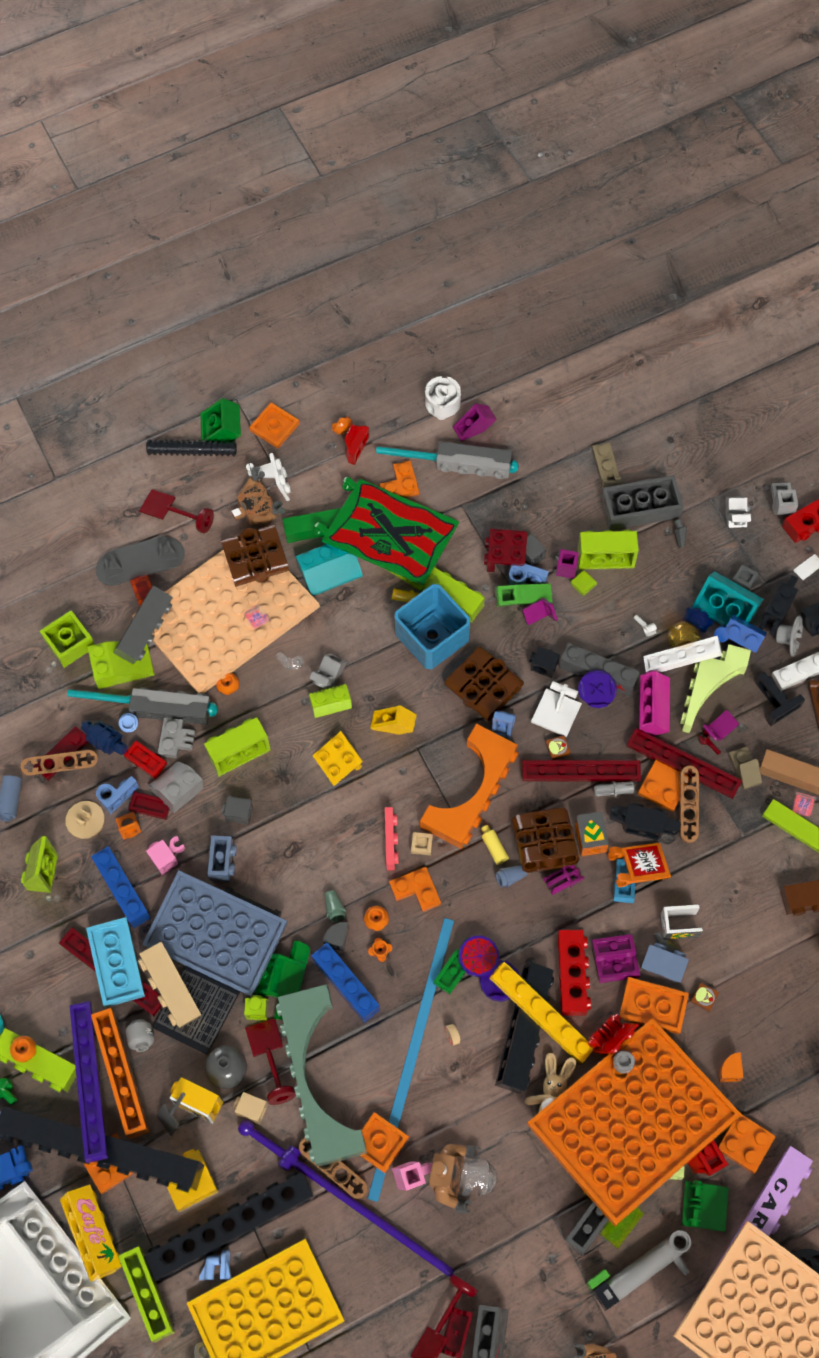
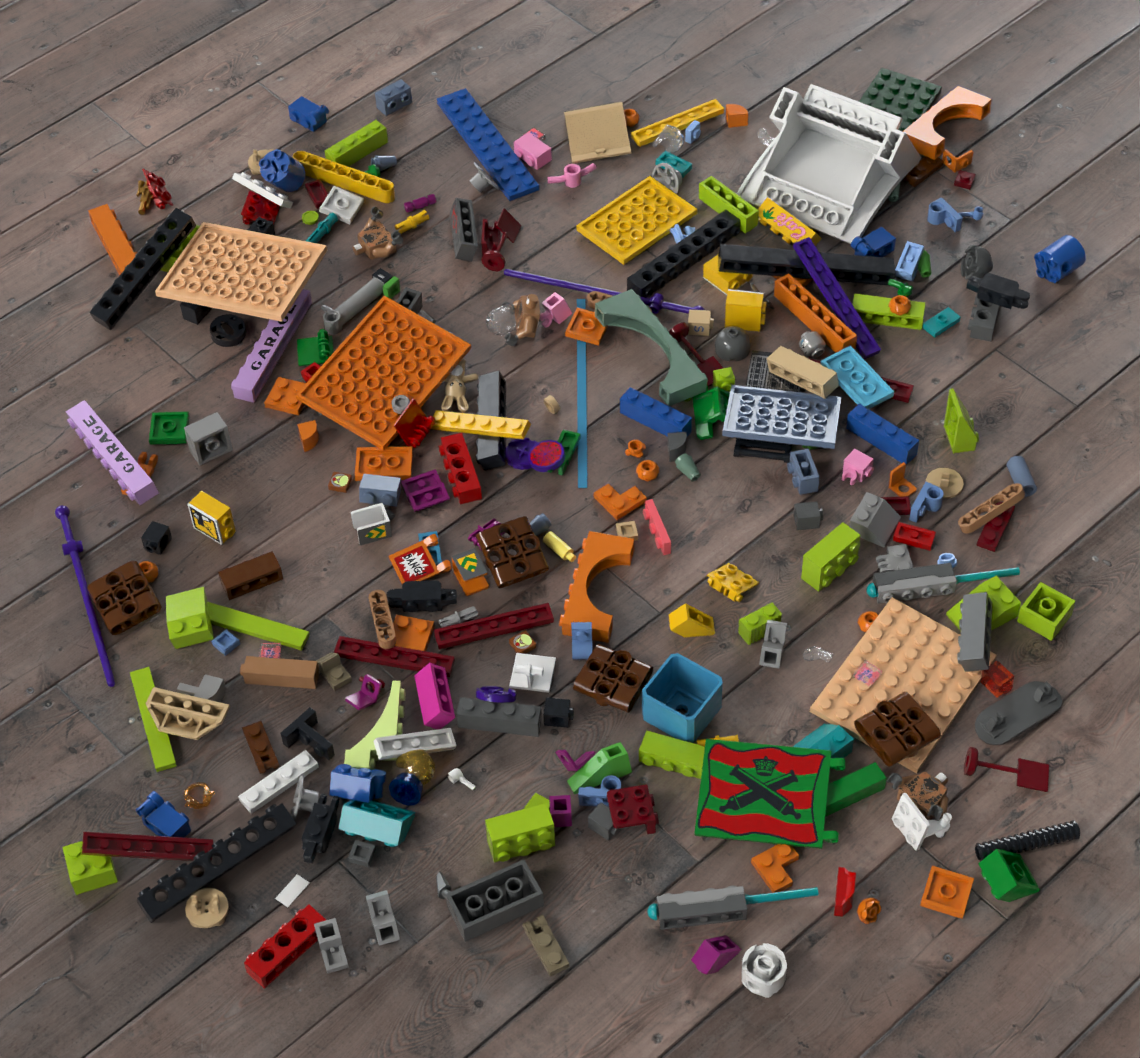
camera: 165 degrees right, 15 degrees down
dark blue piece [81,721,128,755] -> none

